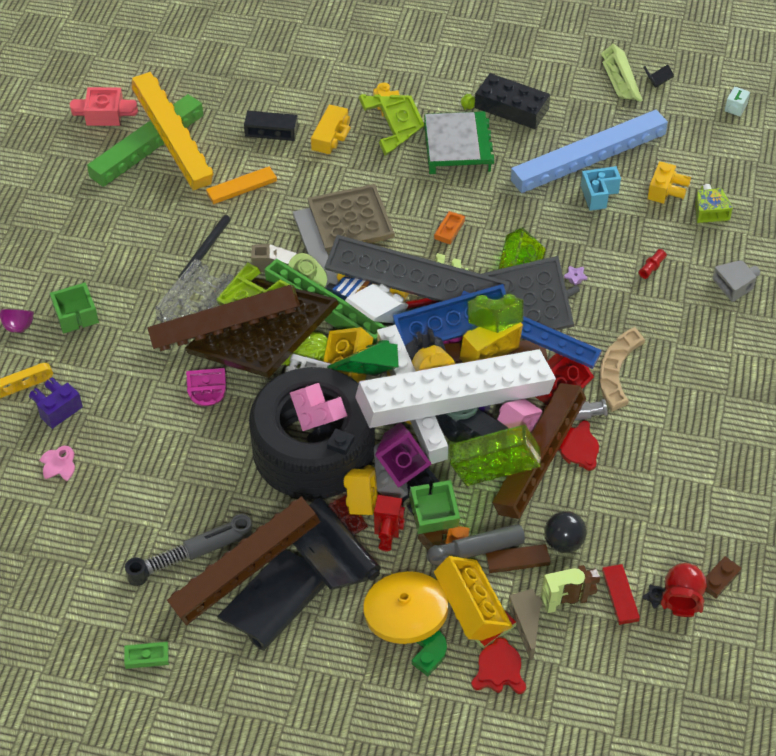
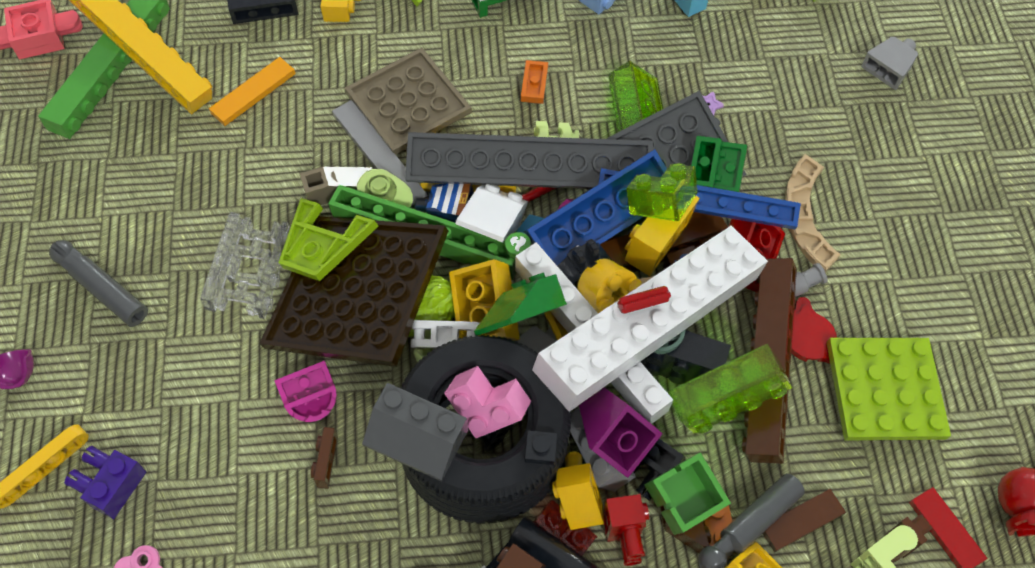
camera: 20 degrees left, 10 degrees up
bright green piece [50,282,99,334] -> none
reddish brown brick [147,285,300,352] -> none
black piece [178,215,231,281] -> none
bright pink brick [497,399,543,446] -> none
black piece [544,511,587,553] -> none
red pin [638,249,667,279] -> none
black plate [642,584,665,609] -> none
none -> dark grey piece [49,240,148,327]
none -> reddish brown plate [311,427,338,489]
none -> dark grey slope [362,383,468,482]
none -> bright green tile [505,232,531,258]
none -> red axle [617,286,671,314]
none -> green brick [688,136,748,192]
none -> lime plate [827,338,951,441]

